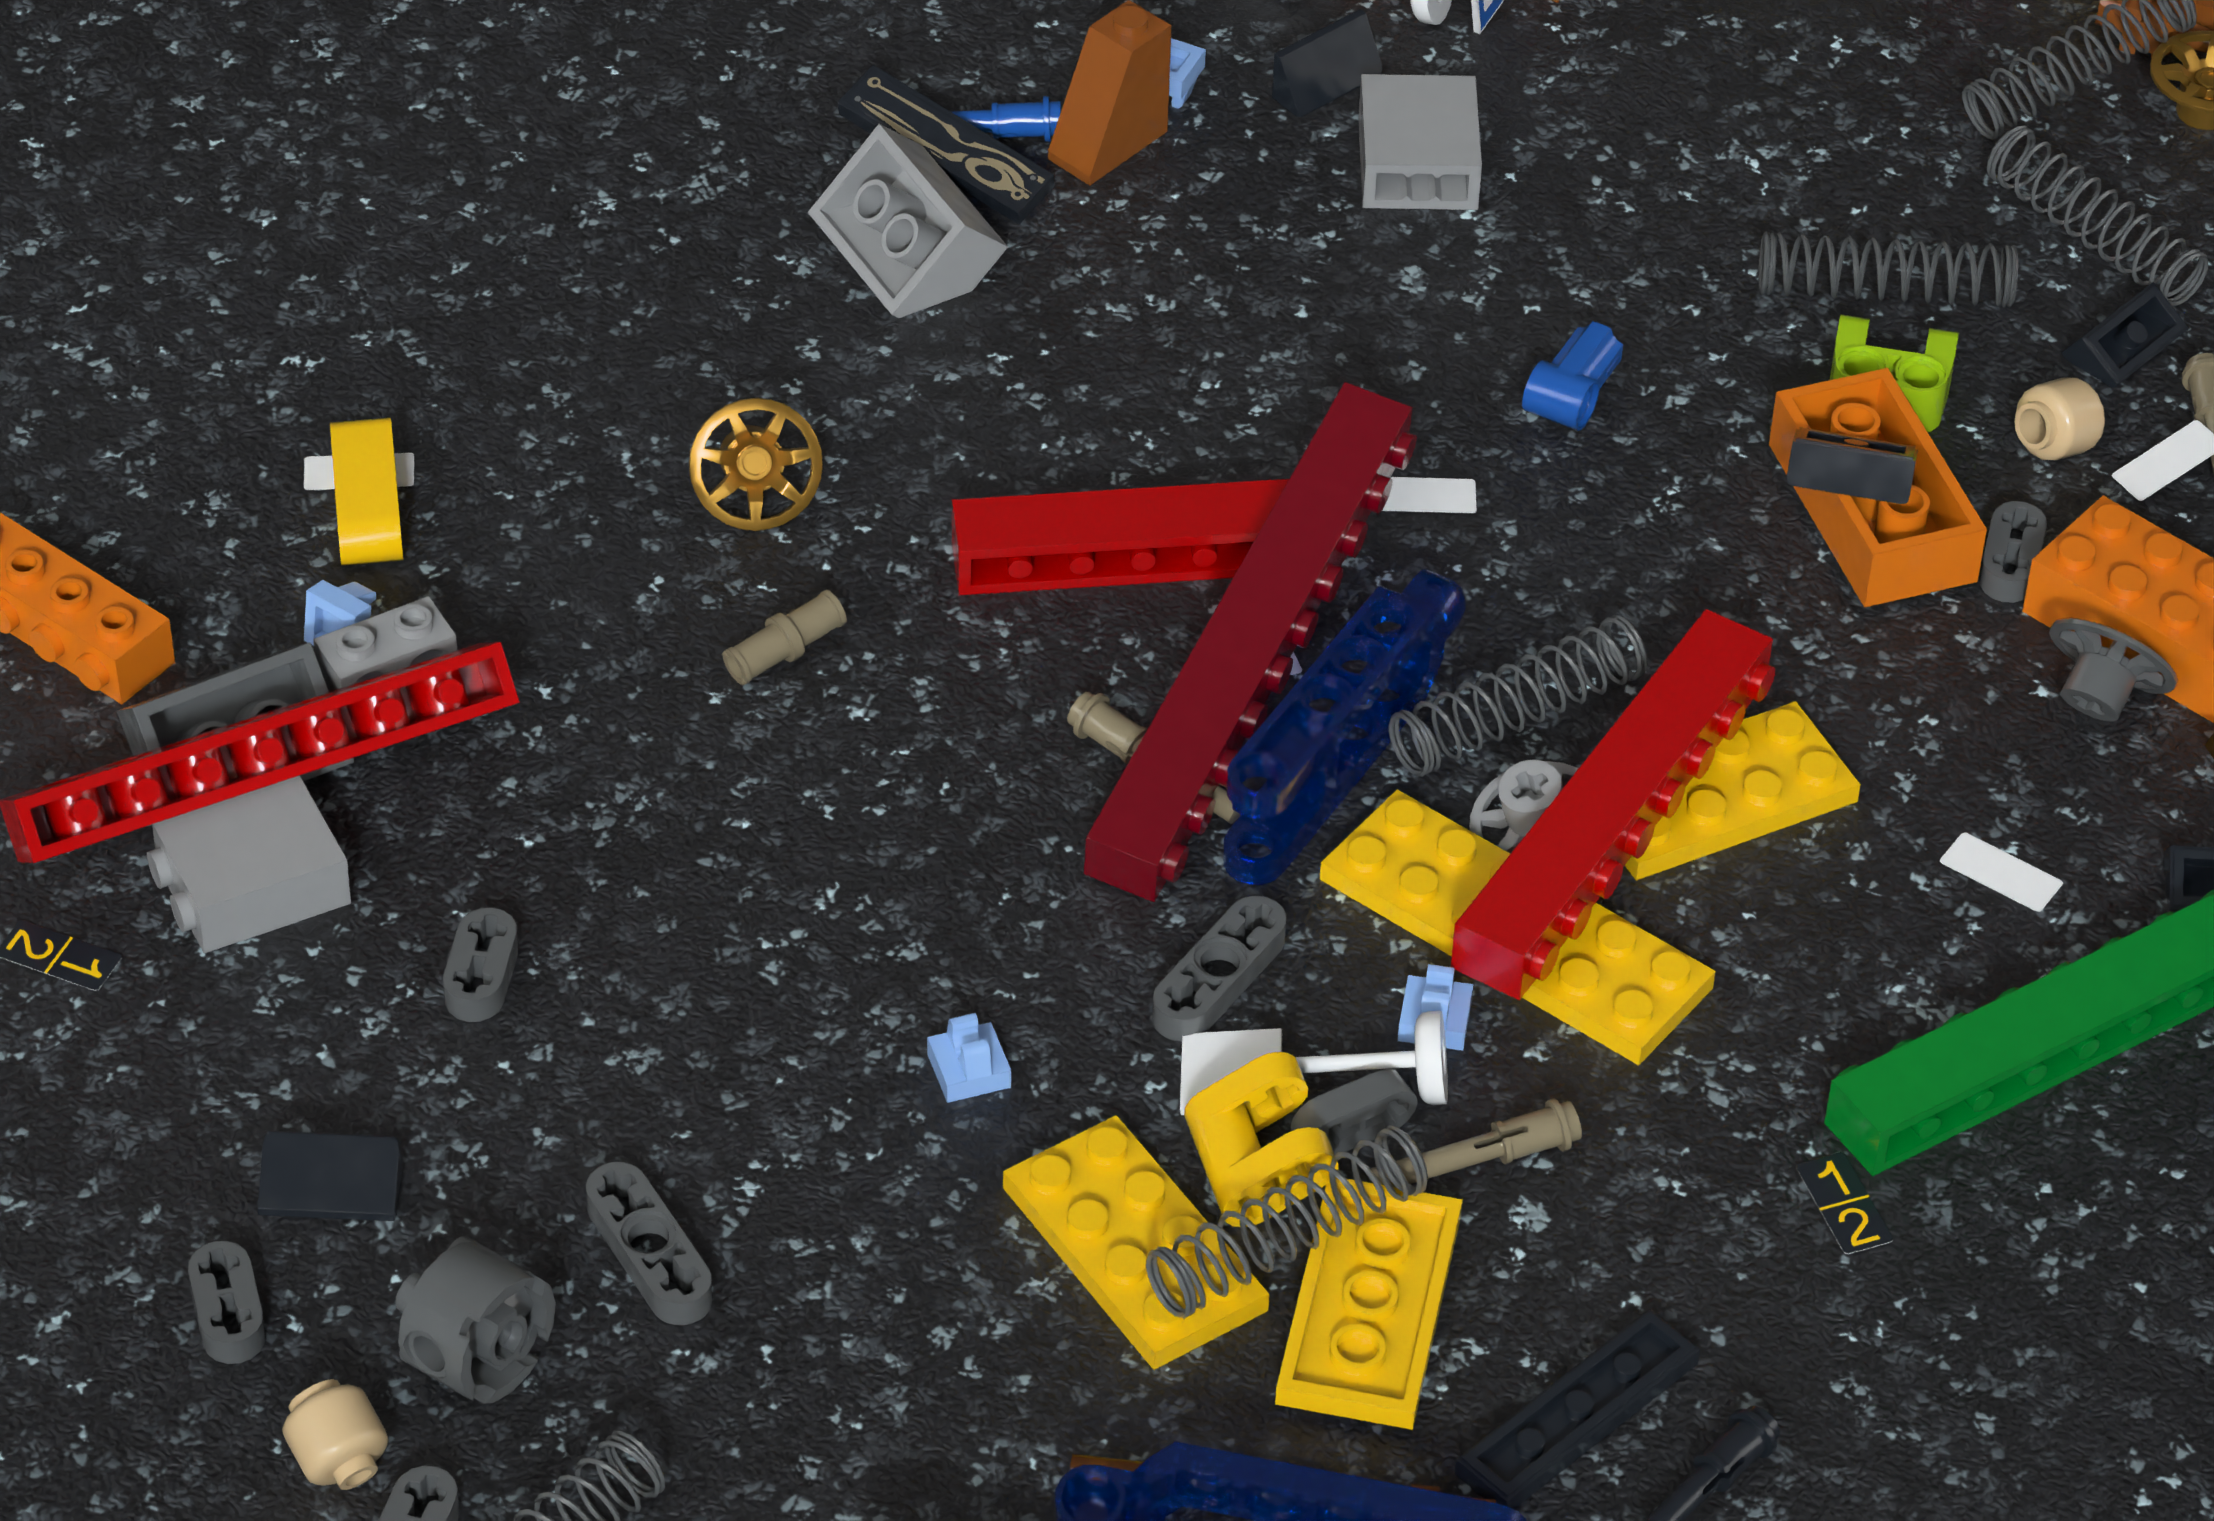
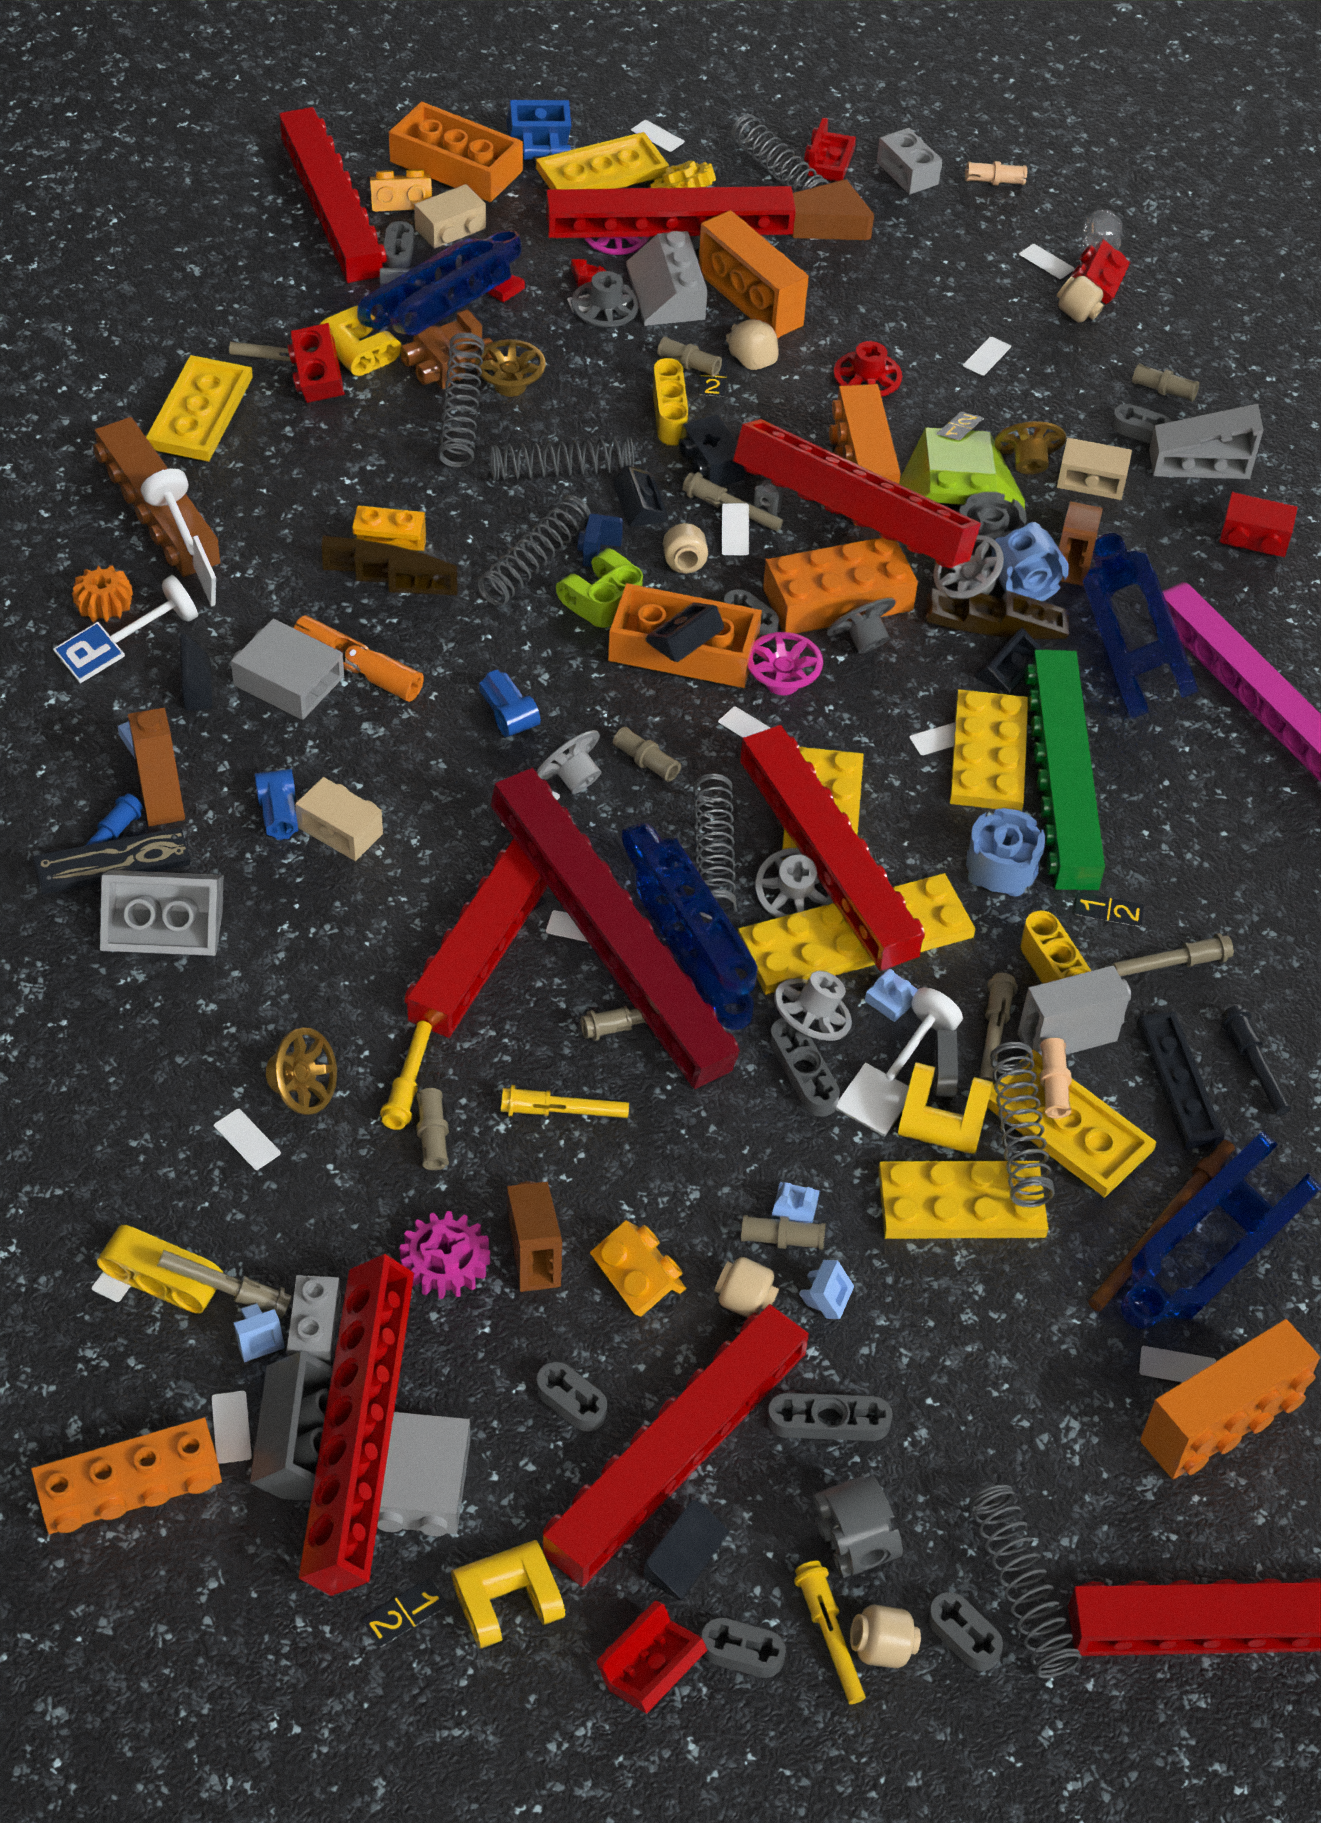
camera: 60 degrees left, 5 degrees up
none -> dark tan pin [157,1250,291,1319]
none -> white sticker [212,1391,252,1464]
none -> white sticker [214,1109,281,1170]
none -> blue piece [255,769,298,840]
none -> orange piece [293,615,424,702]
none -> tan brick [295,777,383,861]
none -> dark brown slope [321,536,458,595]
none -> light orange bracket [353,506,426,551]
none -> yellow pin [380,1021,432,1130]
none -> dark pink gear [400,1211,490,1299]
none -> yellow connector [451,1540,565,1649]
none -> yellow pin [501,1085,629,1118]
none -> dark orange slope [507,1181,562,1292]
none -> light grey wheel [537,730,601,794]
none -> red brick [542,1304,809,1588]
none -> dark blue bracket [577,514,623,567]
none -> light orange bracket [590,1220,686,1317]
none -> red bracket [597,1600,707,1714]
none -> dark tan pin [613,727,681,782]
none -> tan head [714,1257,779,1318]
none -> white sticker [718,707,770,737]
none -> dark tan pin [741,1215,826,1250]
none -> dark pink wheel [748,632,823,695]
none -> light grey wheel [774,971,852,1041]
none -> yellow pin [794,1561,866,1704]
none -> light blue tile [799,1260,854,1319]
none -> yellow plate [950,689,1028,812]
none -> medium blue brick [966,808,1045,896]
none -> light grey brick [1017,965,1131,1055]
none -> yellow beam [1020,911,1091,984]
none -> light nougat pin [1040,1038,1072,1119]
none -> dark tan pin [1112,933,1234,977]

